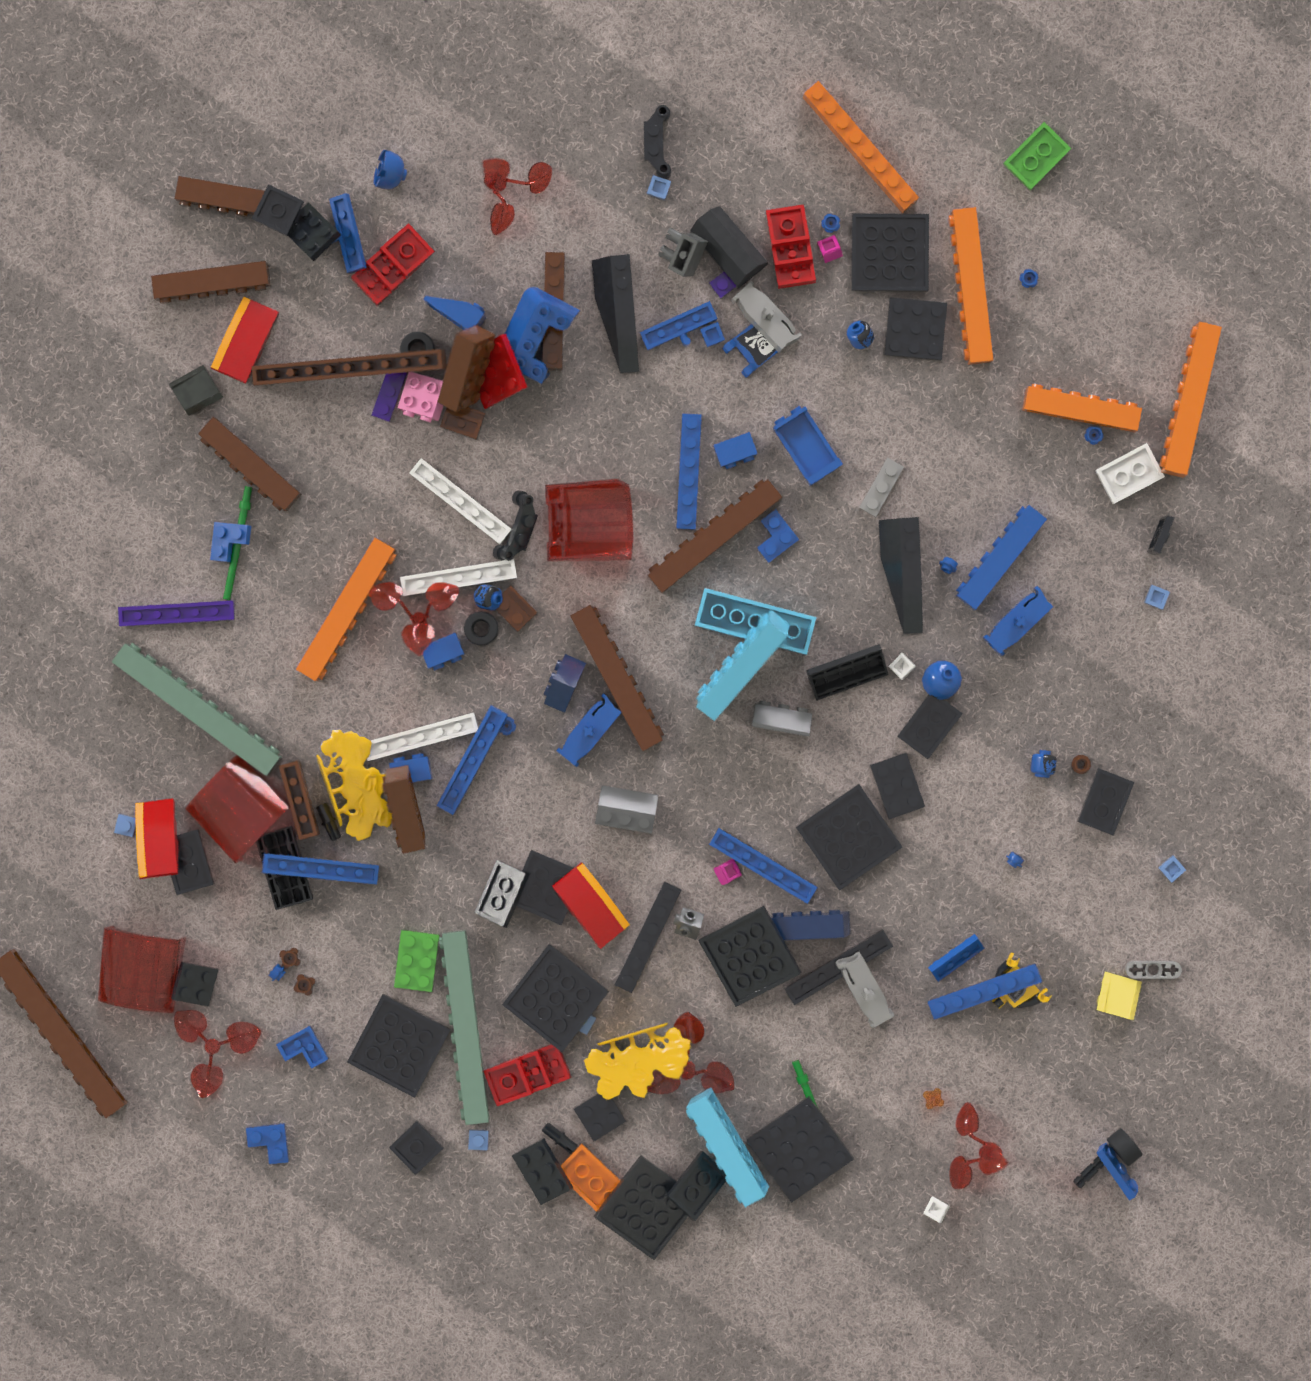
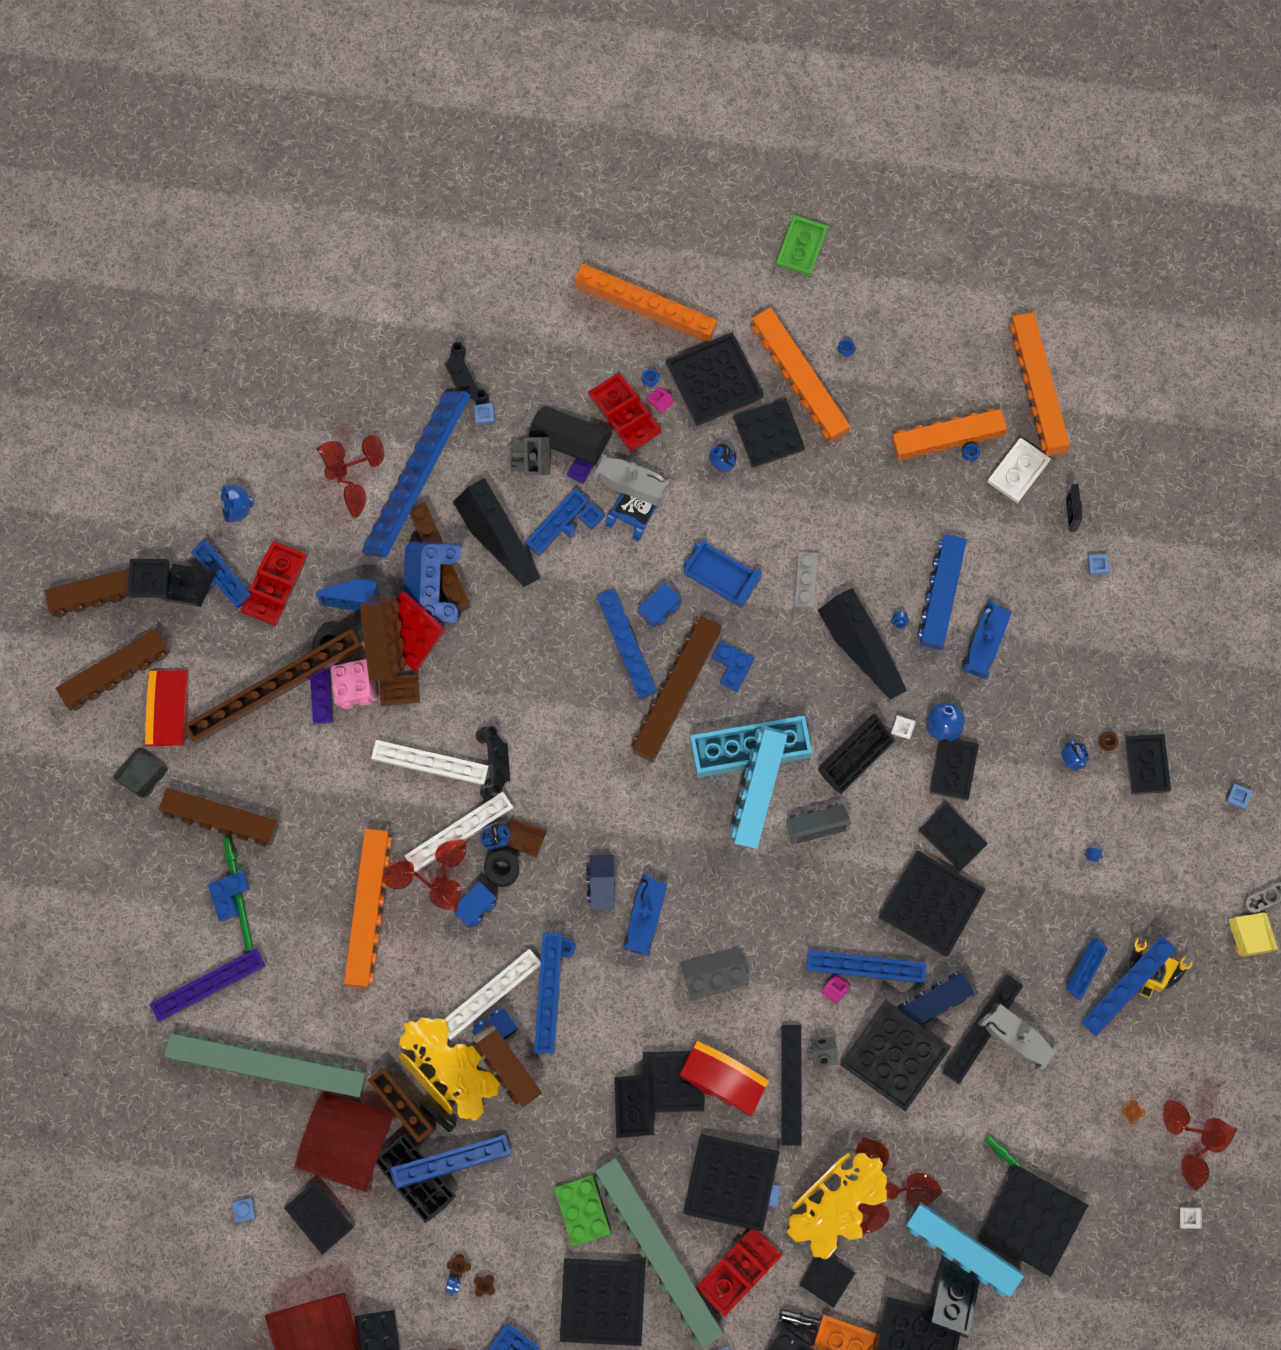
camera: 20 degrees left, 15 degrees down
red slope [136,798,178,879] -> none
clear red windscreen [545,479,633,562] -> none
reddish brown brick [570,605,664,751] -> none
none -> blue plate [361,391,471,557]

